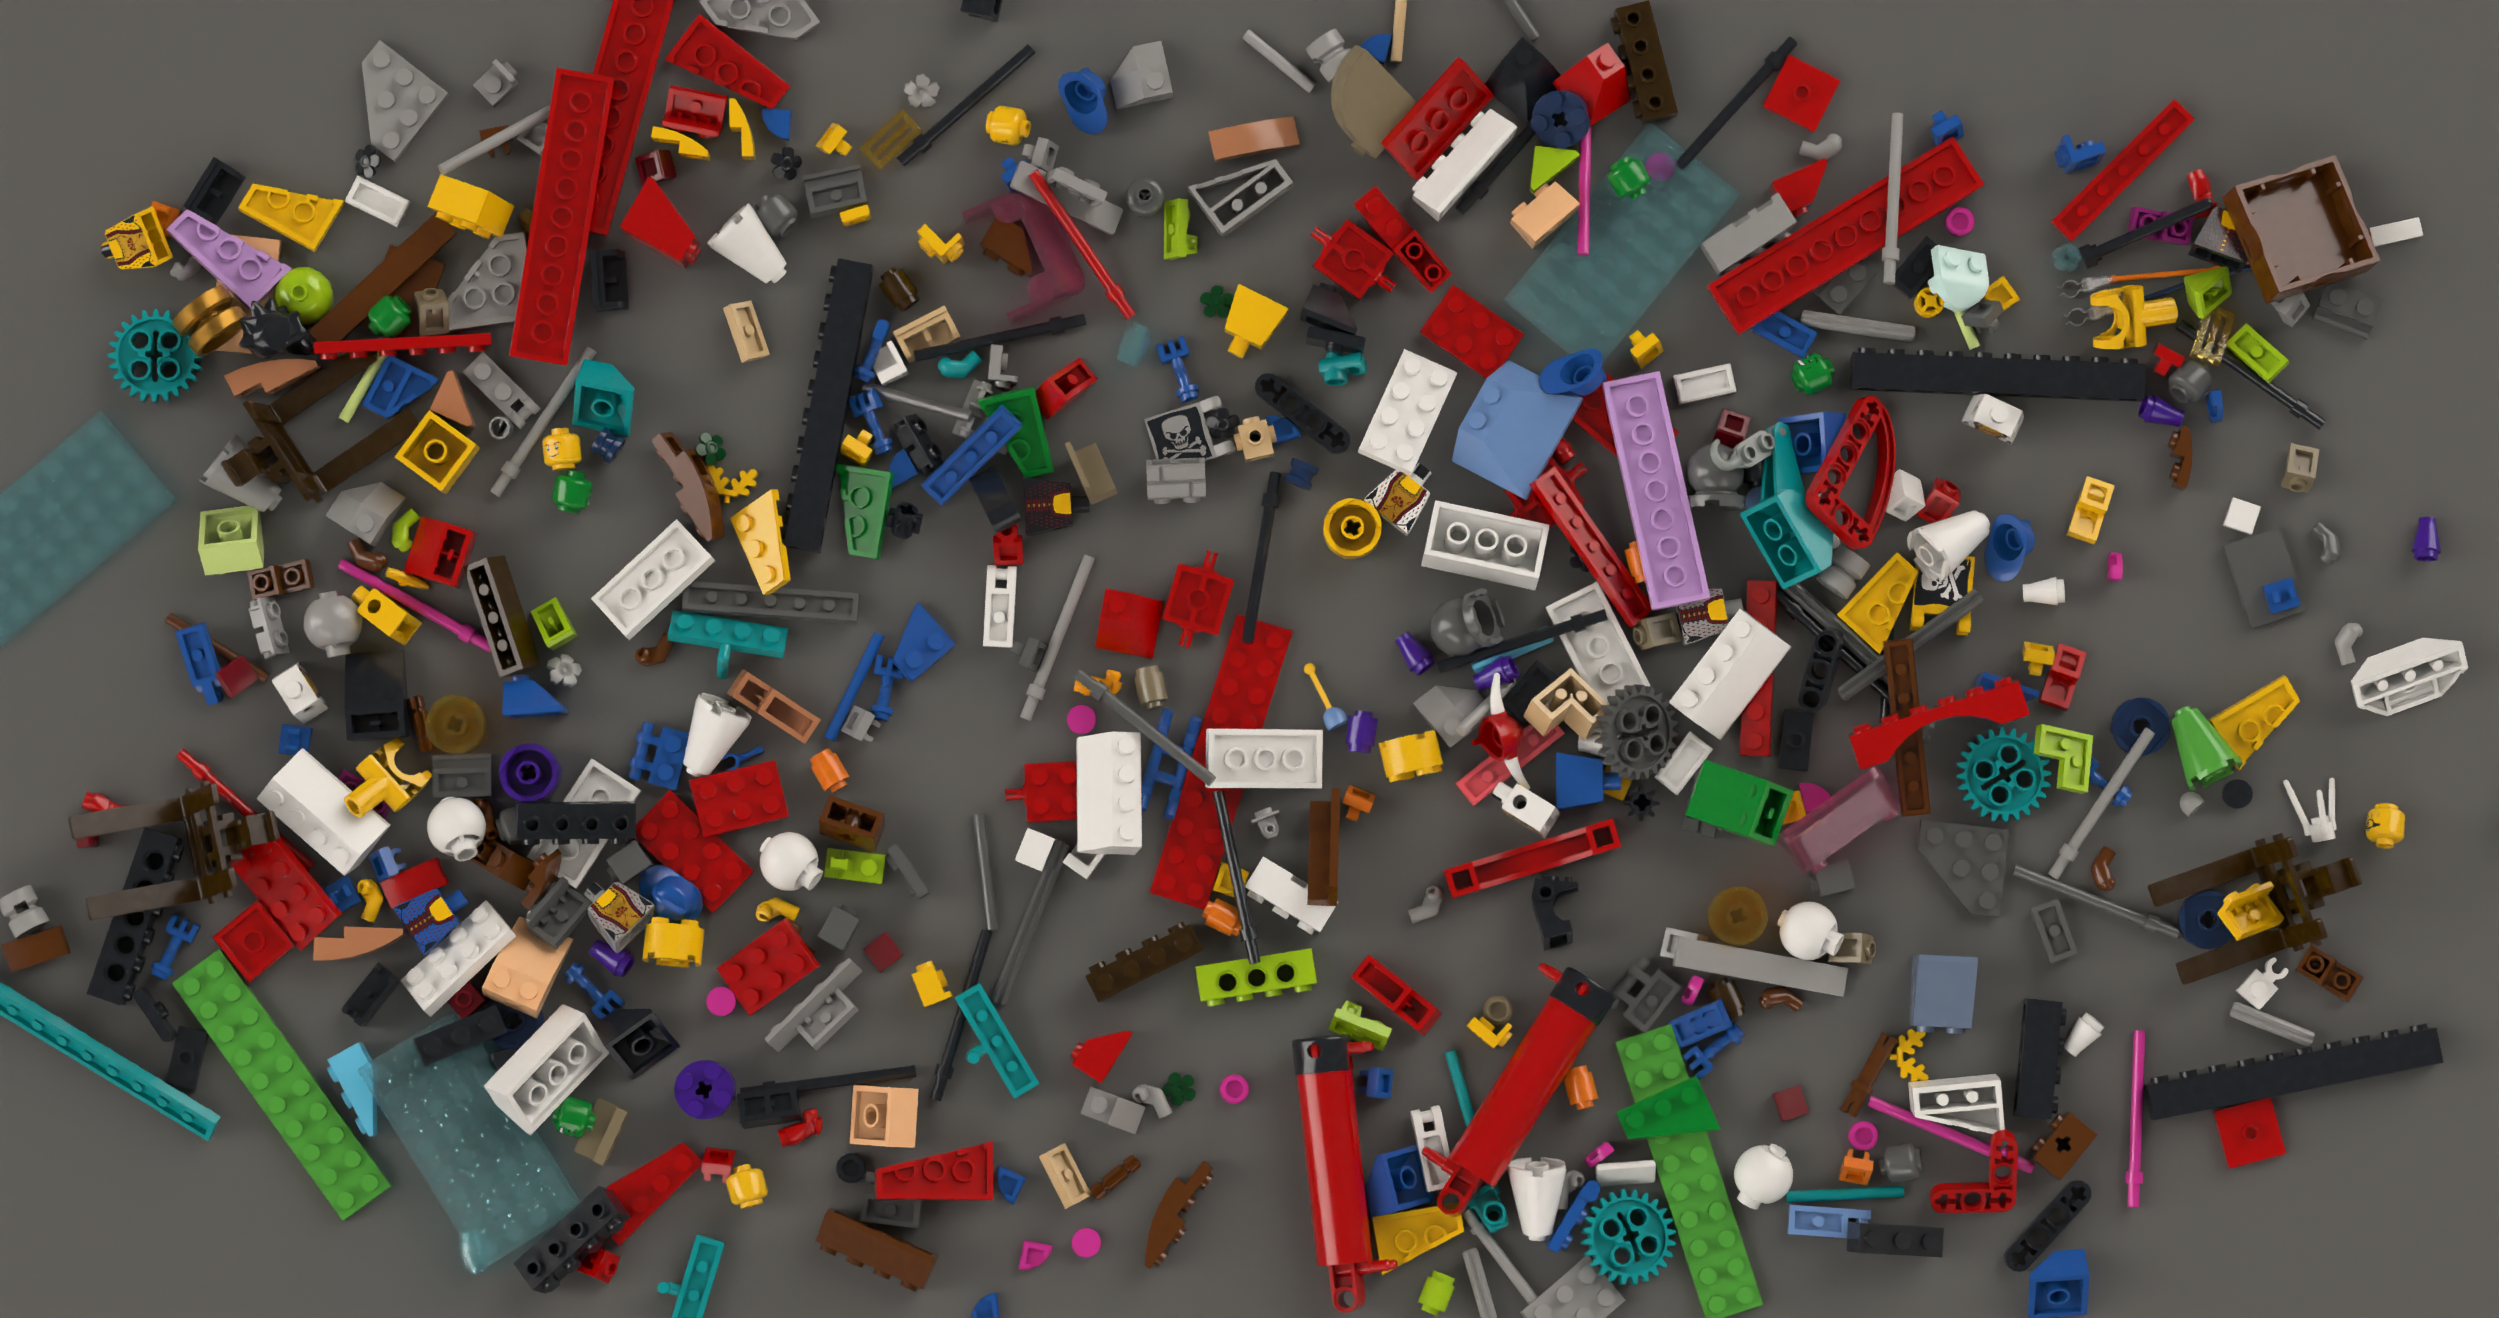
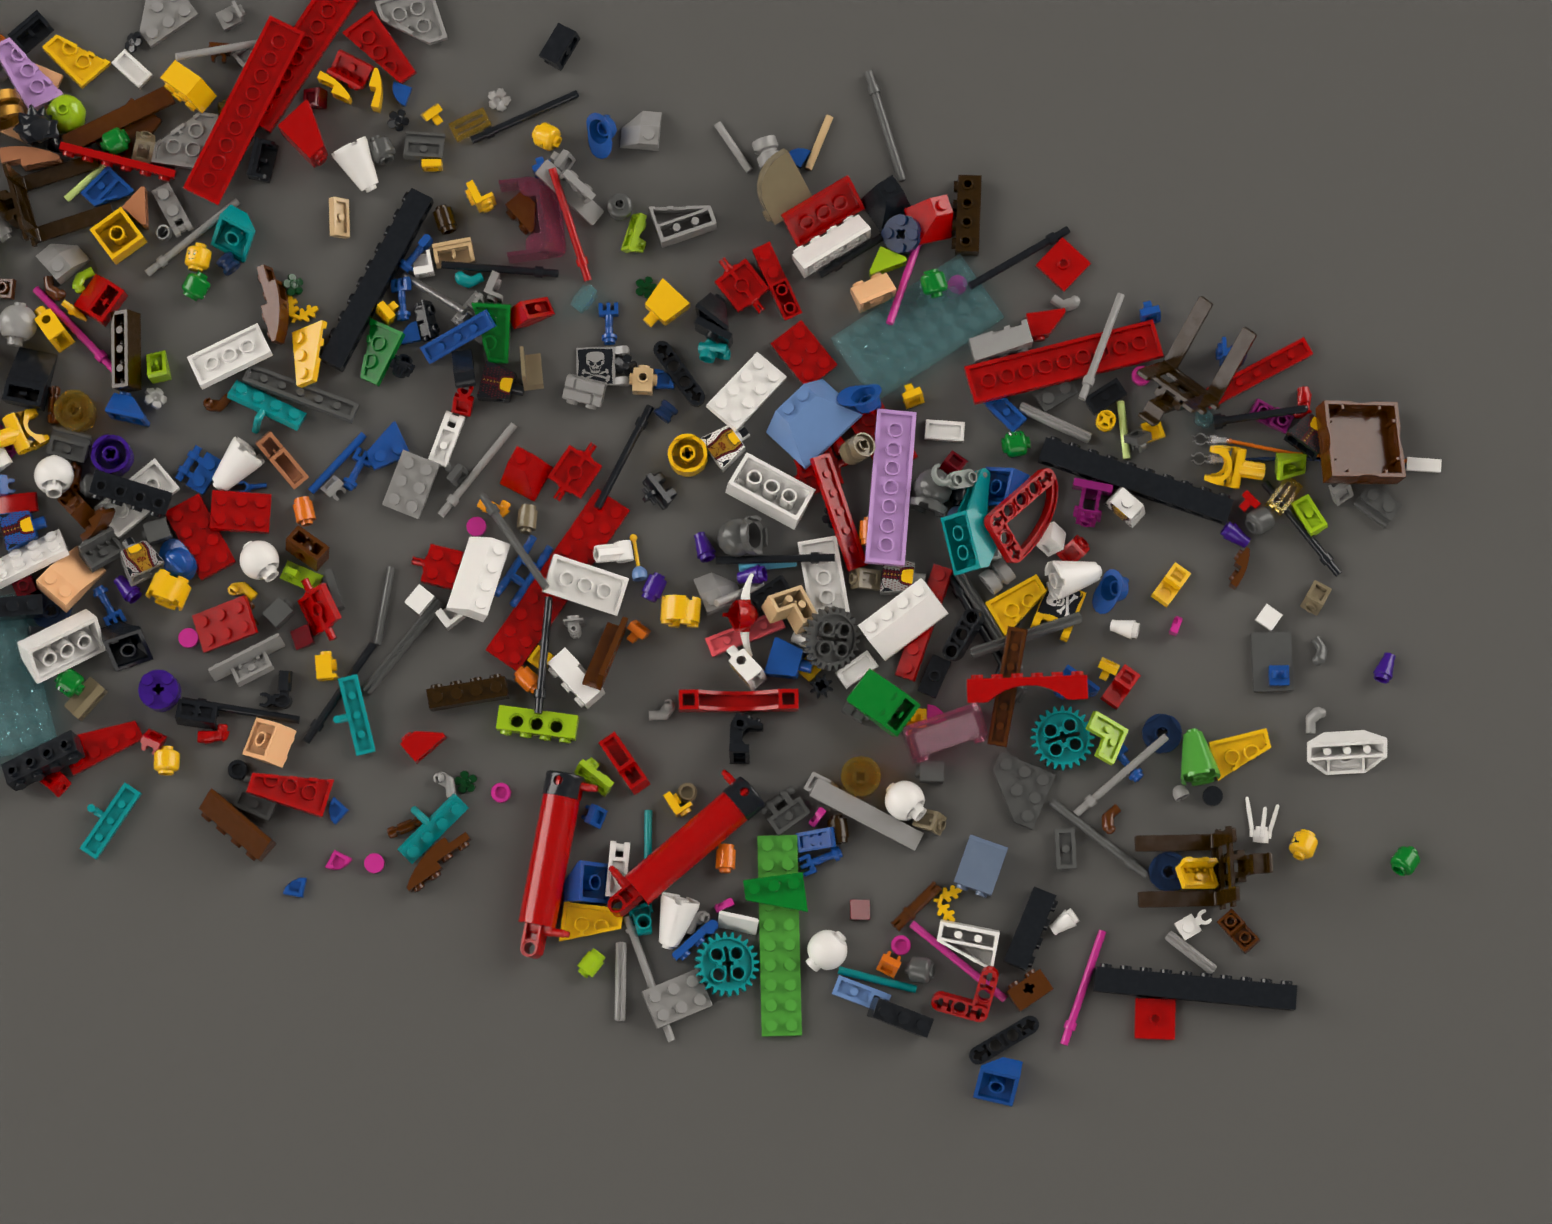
camera: 20 degrees right, 5 degrees down
tan plate [1039,1143,1092,1209] -> none
light grey slope [1080,1086,1145,1134] -> none
nougat slope [1208,116,1300,163] -> none
reddish brown arm [1759,986,1804,1012] -> none
light aqua slope [1928,245,1989,312] -> none
blue tile [2205,390,2223,423] -> none
none -> black bar [259,670,293,709]
none -> red plate [298,578,342,641]
none -> light grey plate [382,450,440,519]
none -> teal plate [397,793,469,864]
none -> white piece [593,540,634,563]
none -> black hips [642,472,677,510]
none -> dark tan wheel [840,432,876,465]
none -> magenta tile [1072,478,1113,528]
none -> dark brown piece [1136,296,1257,426]

